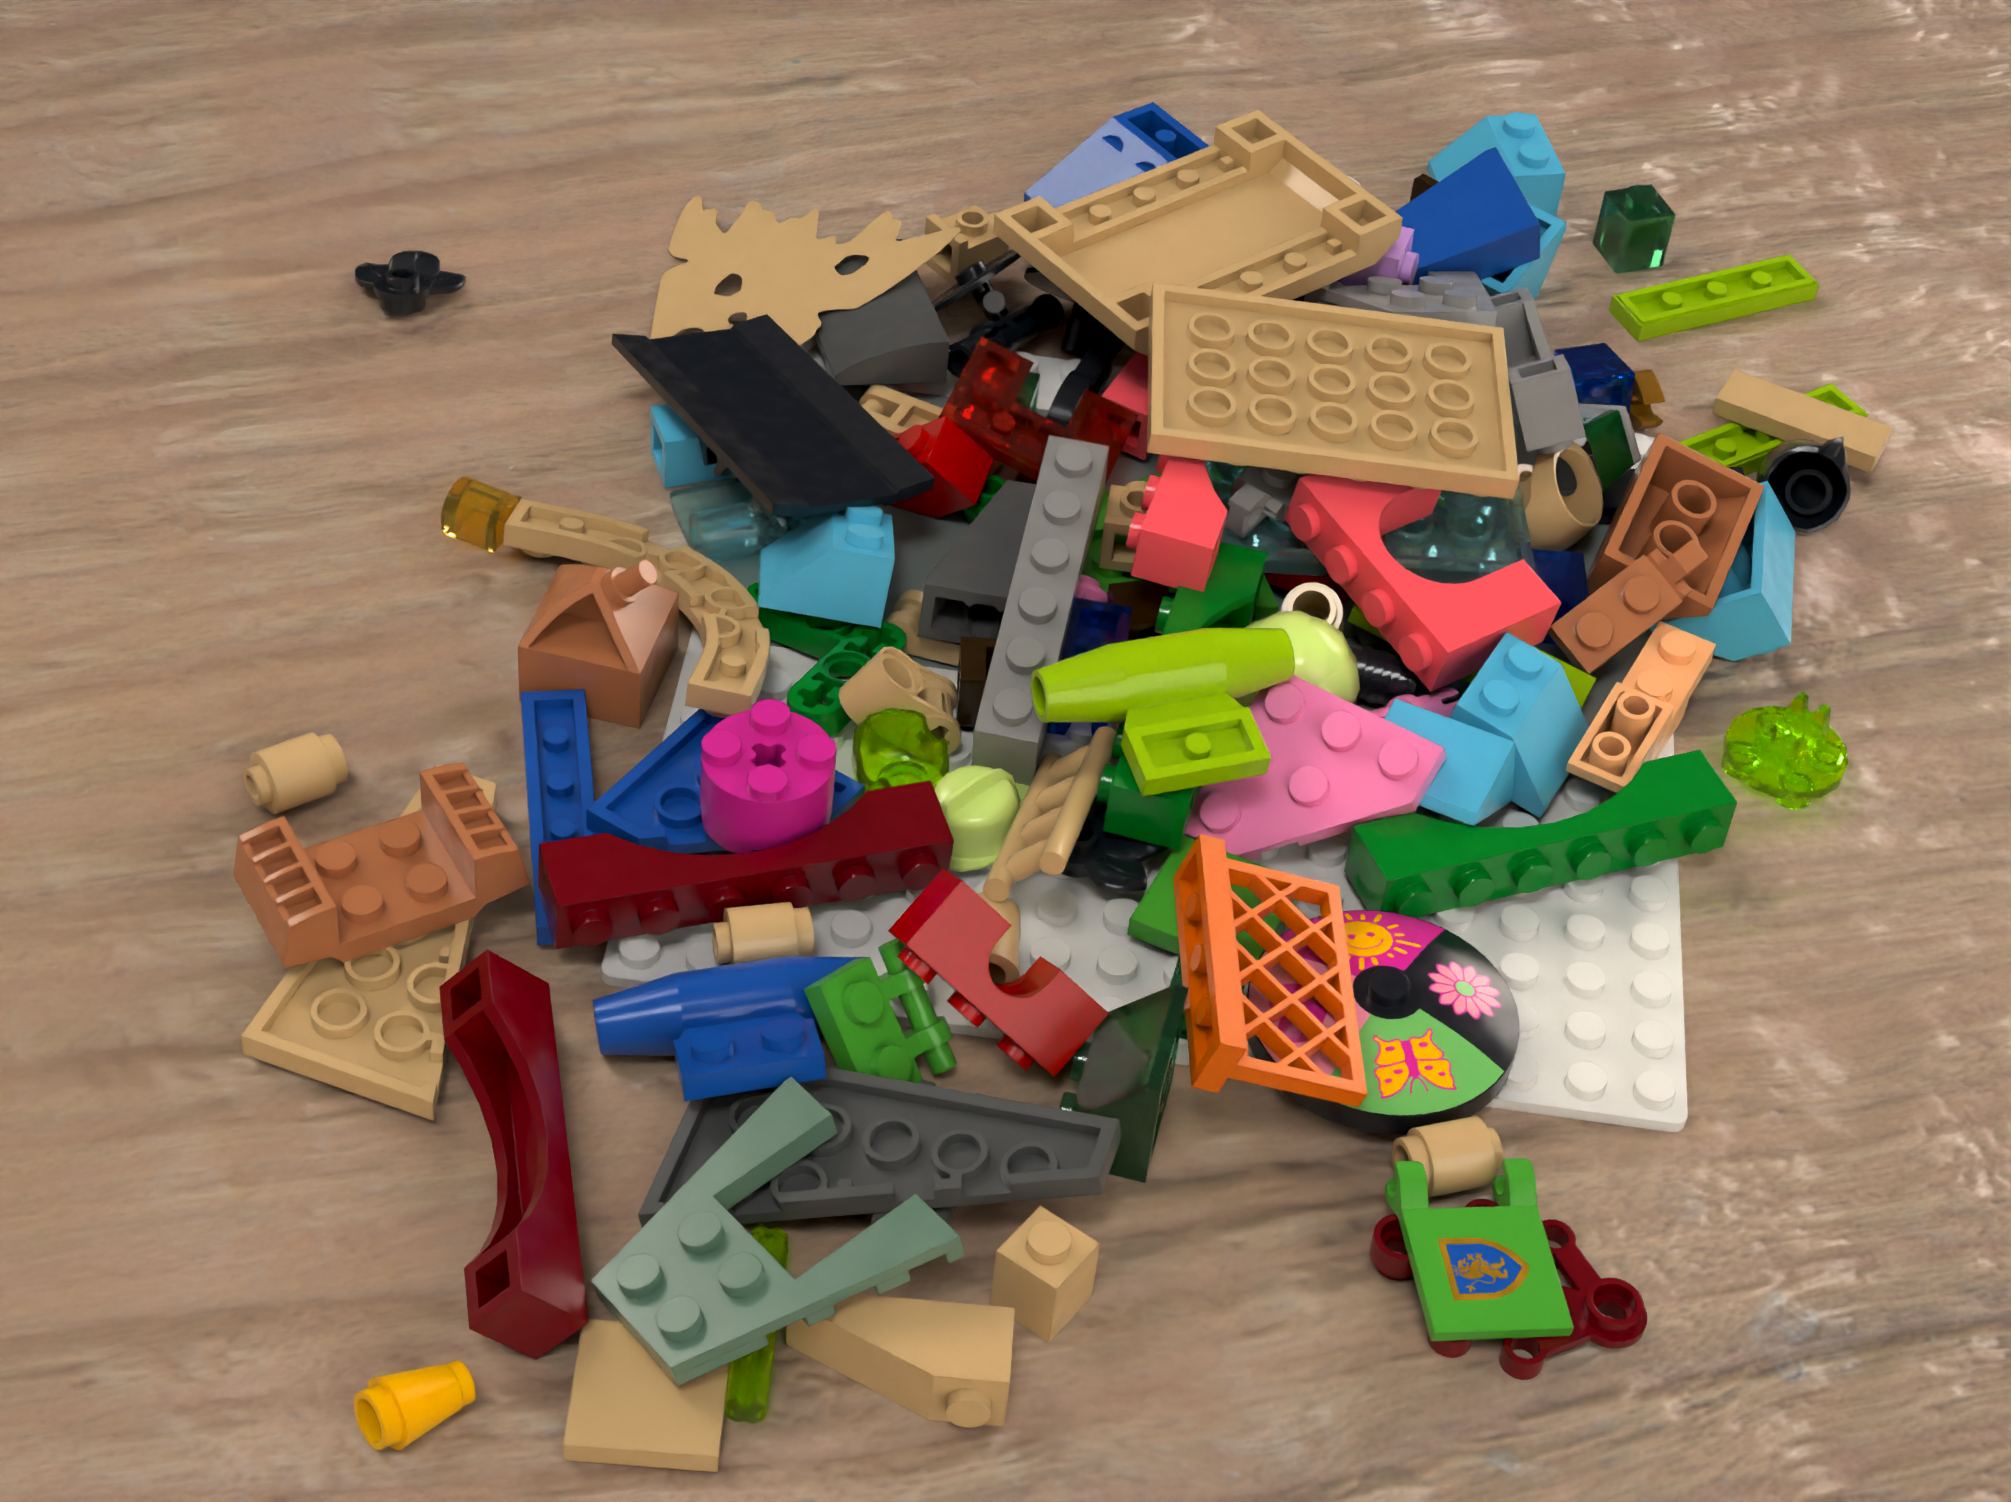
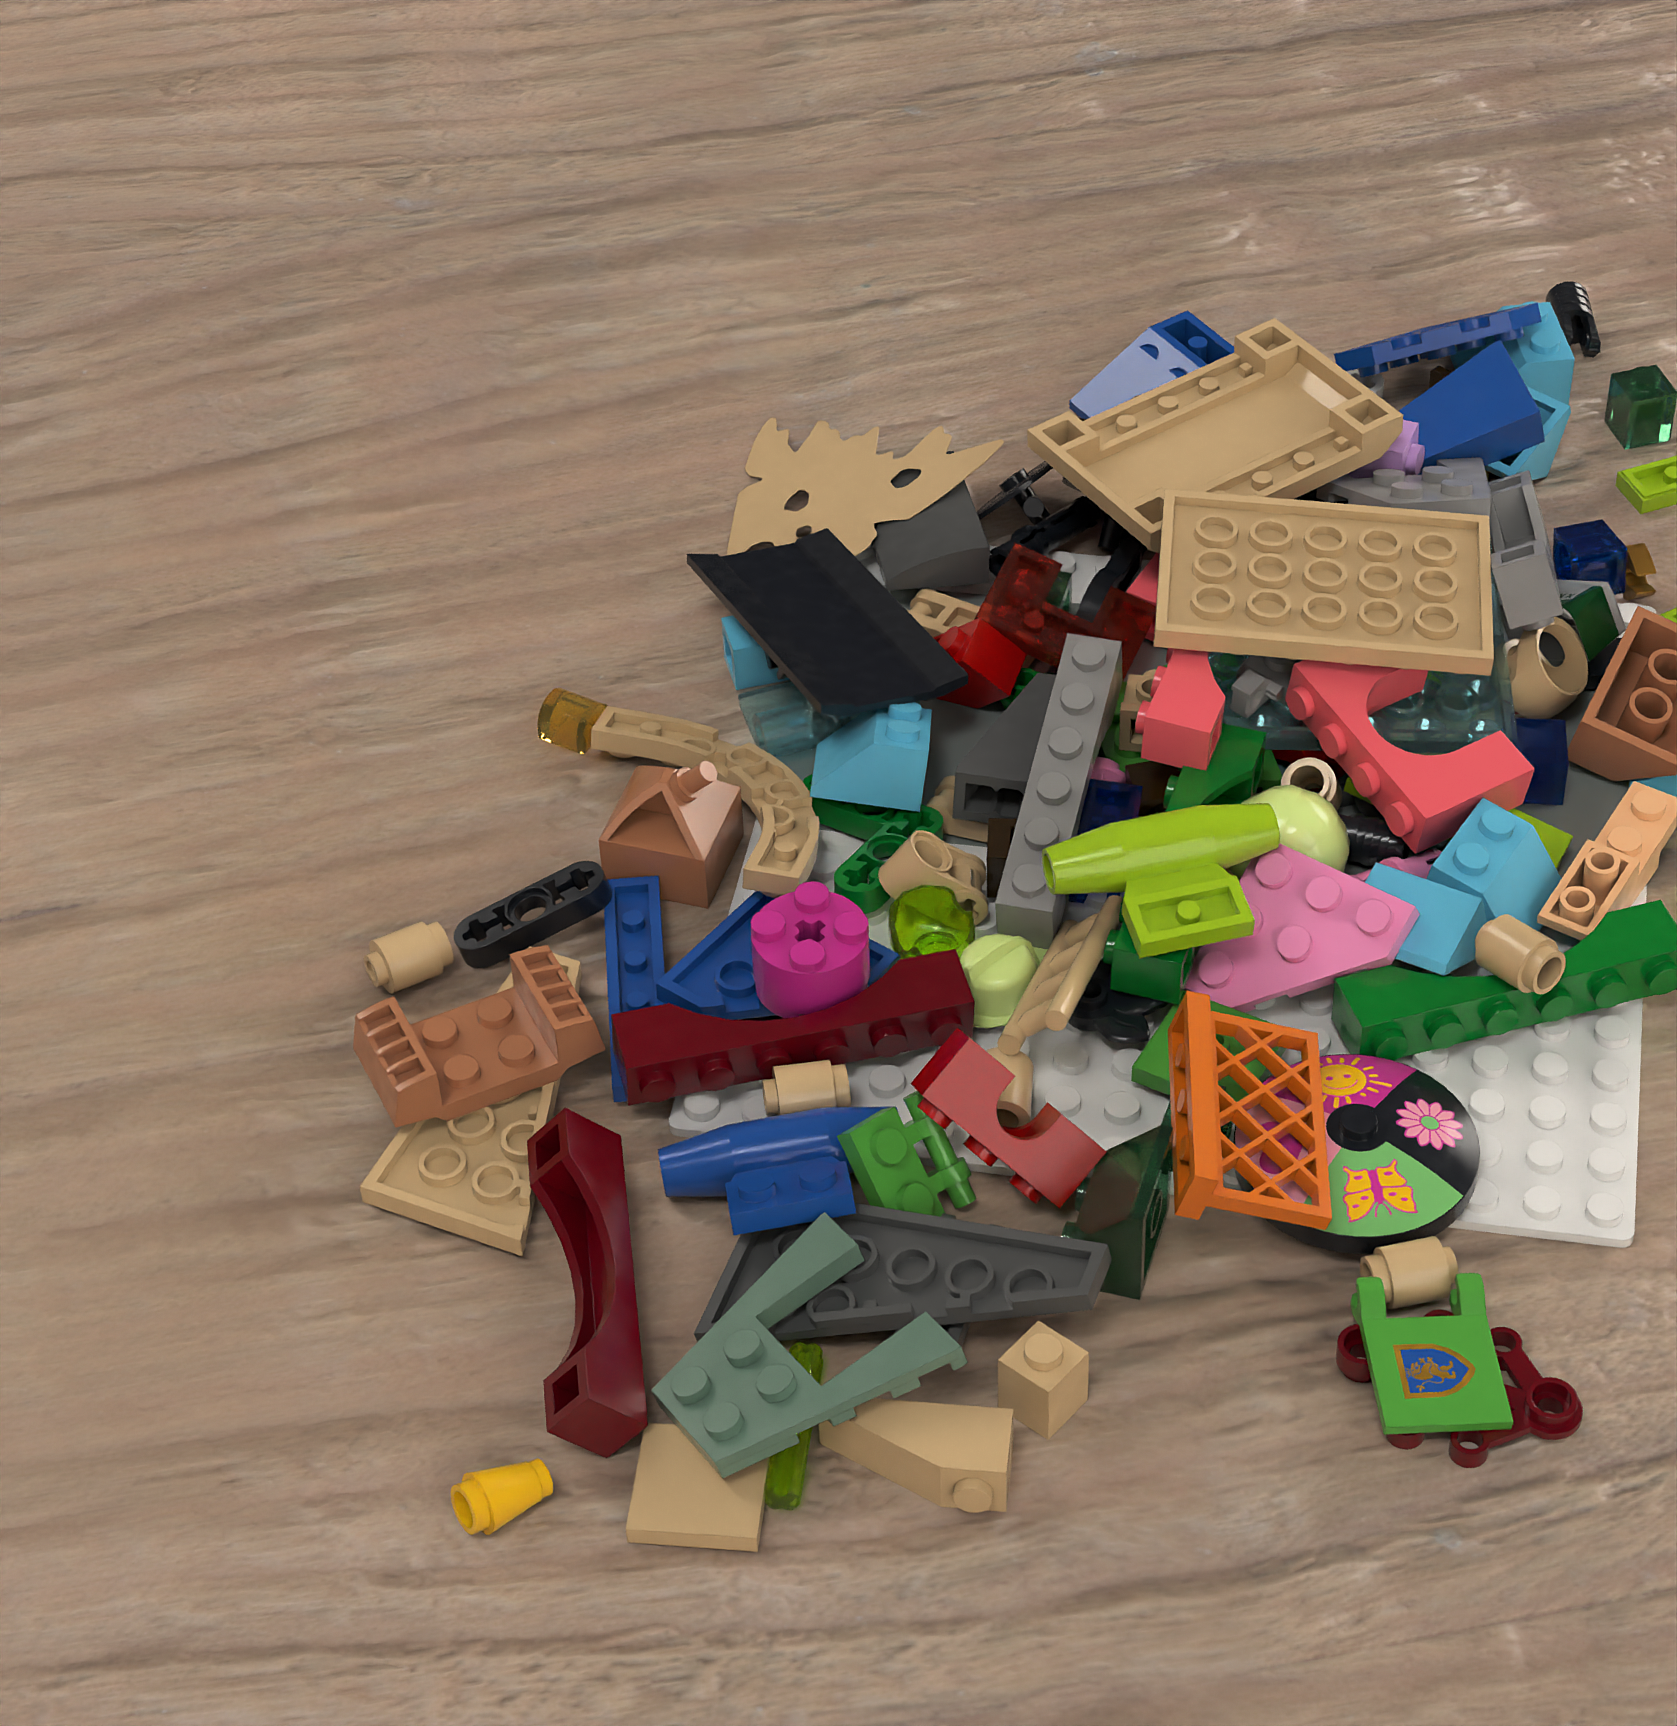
camera: 10 degrees right, 0 degrees up
black plate [355,250,466,314] -> none
tan brick [925,205,1008,286] -> none
nougat hinge [1547,538,1709,675] -> none
none -> black beam [454,861,612,968]
none -> blue plate [1334,302,1542,378]
none -> tan brick [1475,914,1566,995]
none -> black hinge [1545,281,1601,358]

